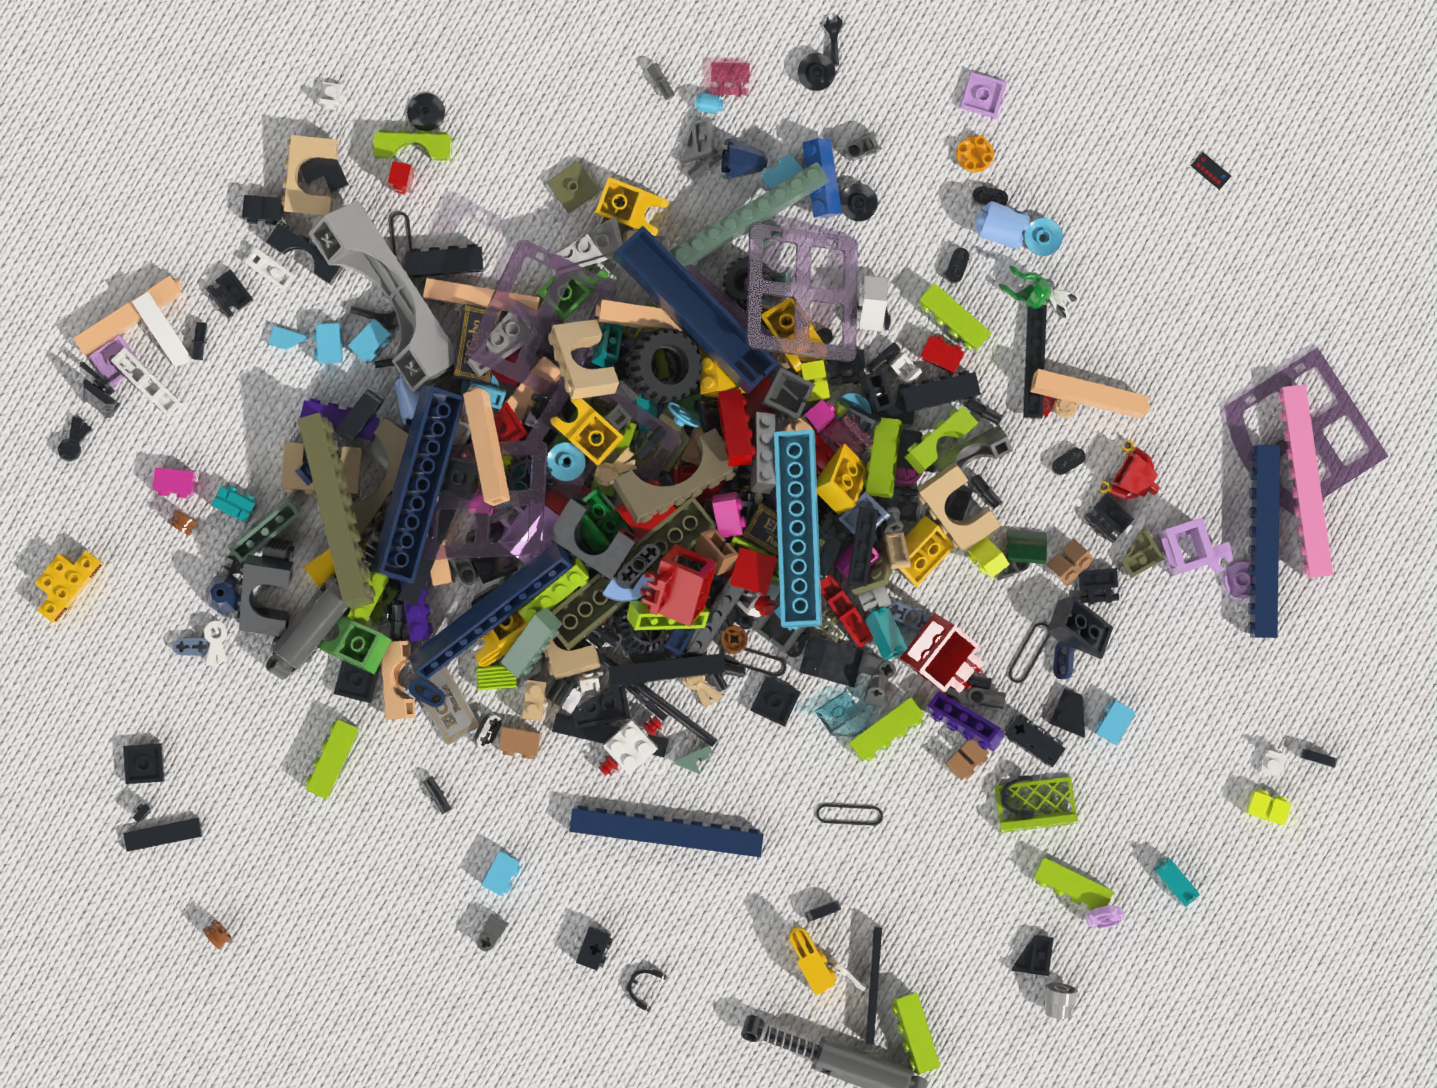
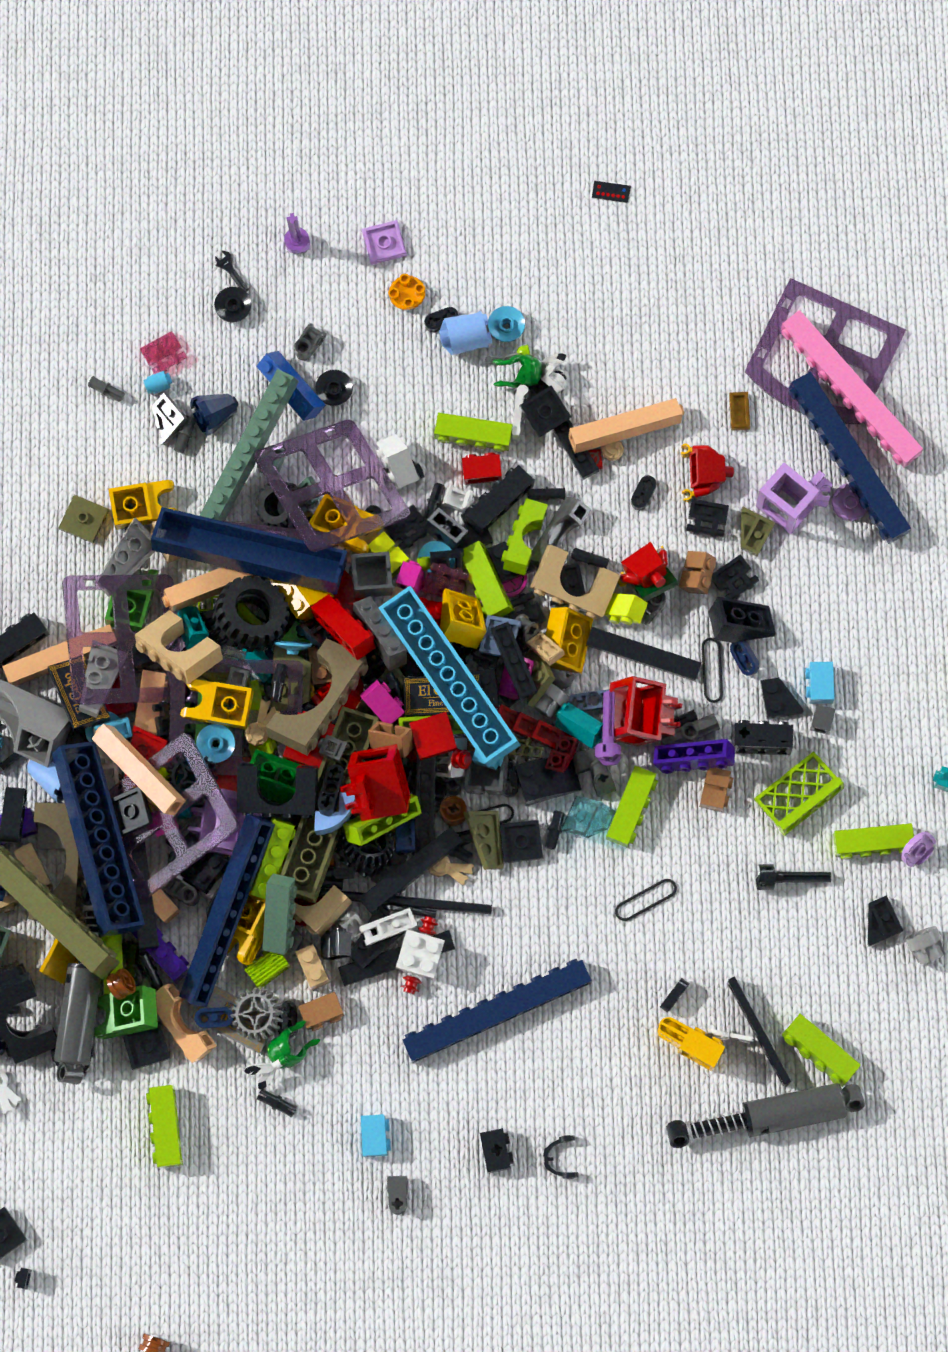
camera: 30 degrees left, 10 degrees down
black tile [123,818,203,852] -> none
sand green slope [674,745,712,775] -> none
medium azure piece [761,154,804,190] -> none
black beam [946,248,970,284] -> none
black piece [1001,775,1034,818] -> none
none -> dark orange wheel [107,968,136,1000]
none -> light grey gear [230,988,284,1041]
none -> green hair [244,1020,320,1090]
none -> medium lavender piece [284,213,310,254]
none -> dark grey window [318,735,350,764]
none -> white plate [359,908,417,946]
none -> olive wing [463,811,504,870]
none -> hinge [485,344,530,364]
none -> white plate [512,385,528,441]
none -> black plate [519,385,571,437]
none -> white bracket [541,361,568,394]
none -> dark red slope [545,734,579,773]
none -> black axle [545,810,566,850]
none -> dark grey hair [550,667,575,690]
none -> black tile [586,627,702,681]
none -> medium lavender piece [595,691,621,766]
none -> red torso [617,542,668,588]
none -> pearl gold tile [729,392,750,430]
none -> black piece [756,864,831,890]
none -> dark grey panel [810,704,835,735]

